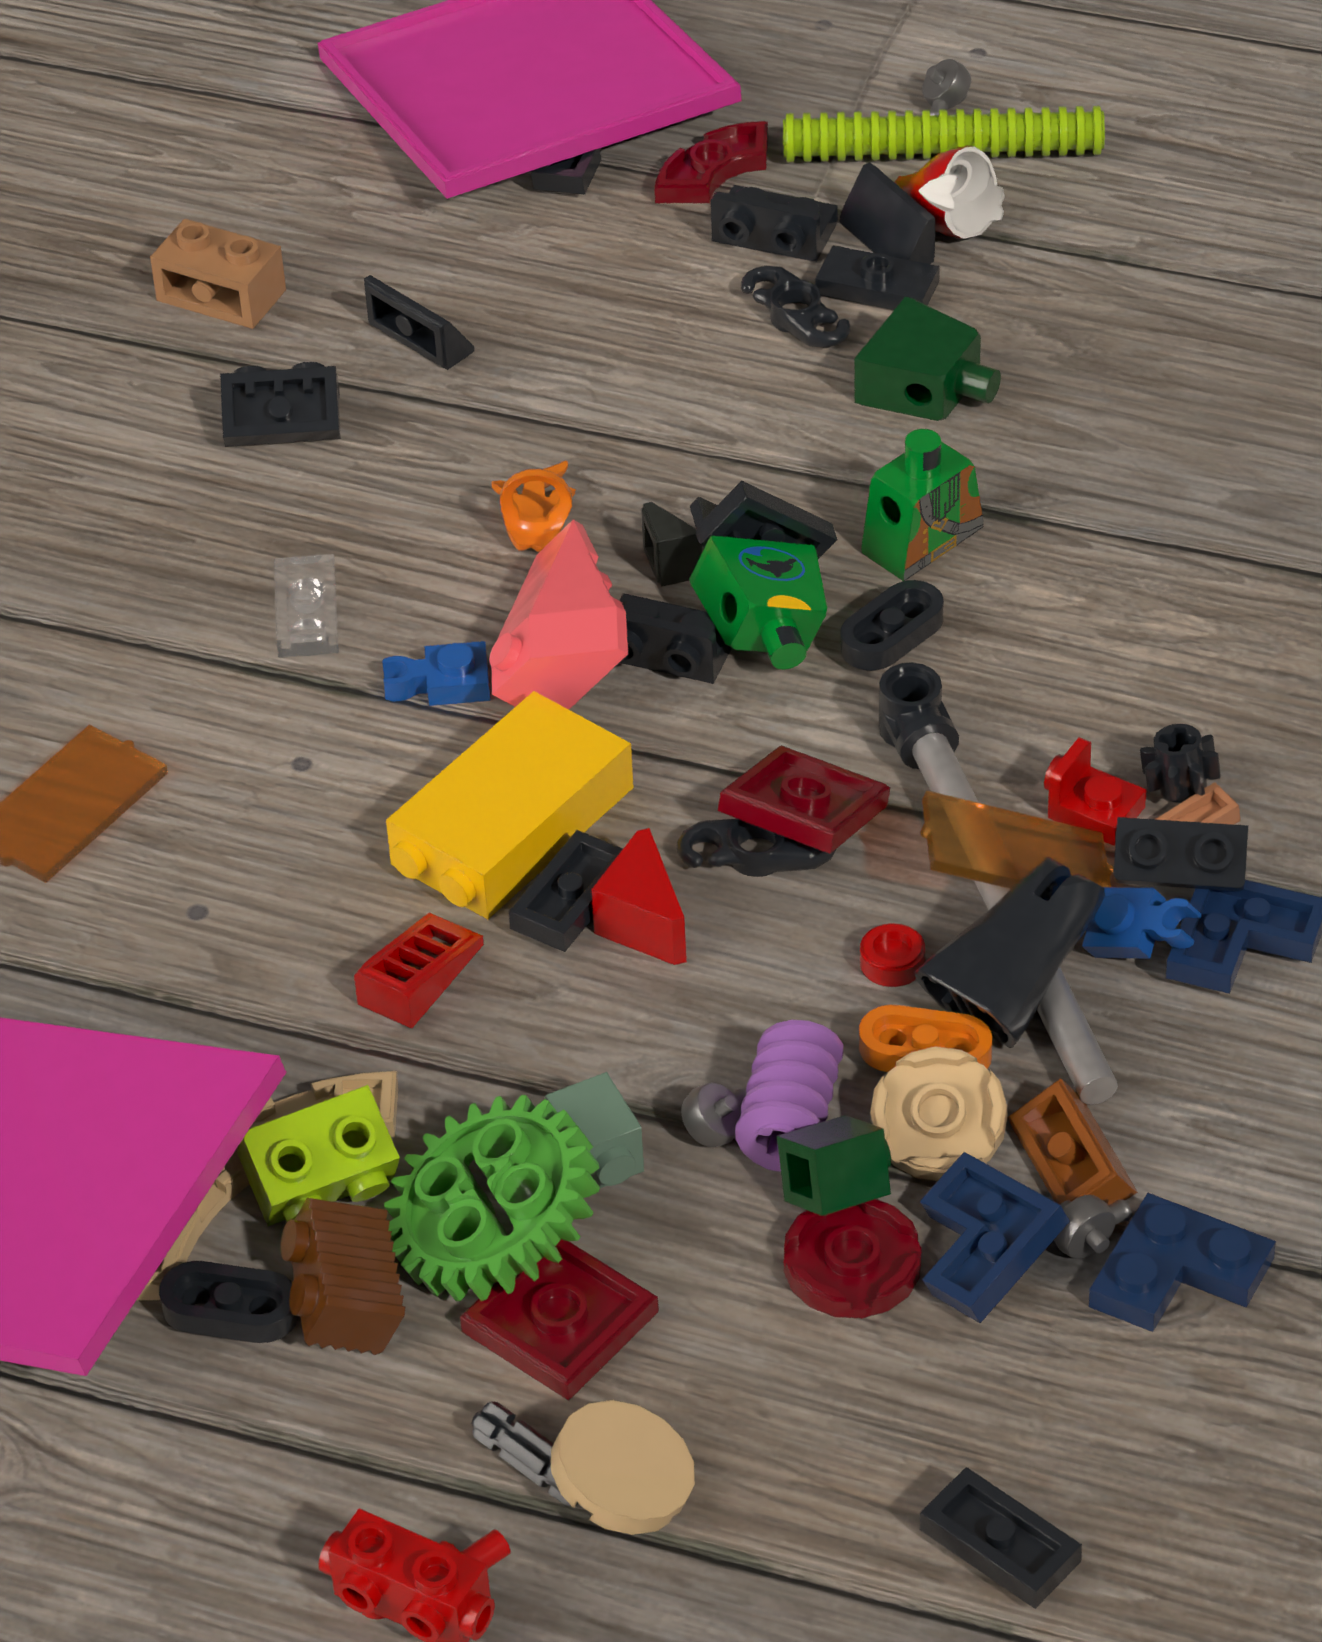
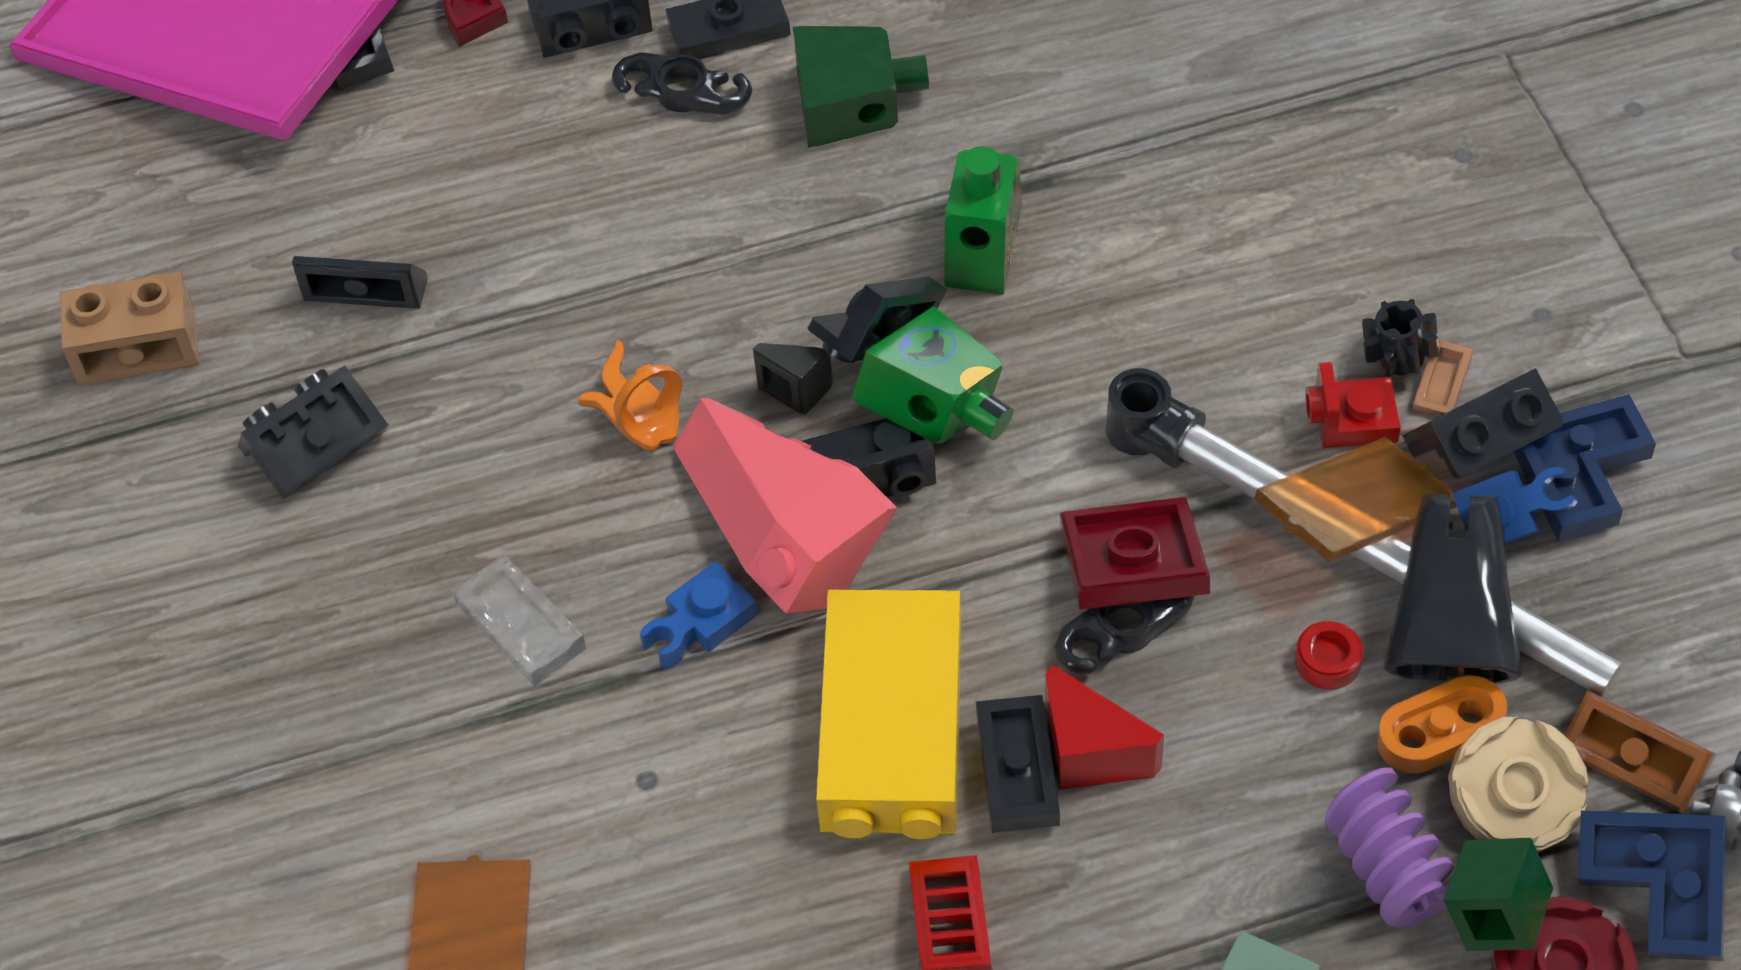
camera: 35 degrees left, 10 degrees up
flat silver piece [681,1083,746,1147] -> none
black plate [840,580,944,671] -> none

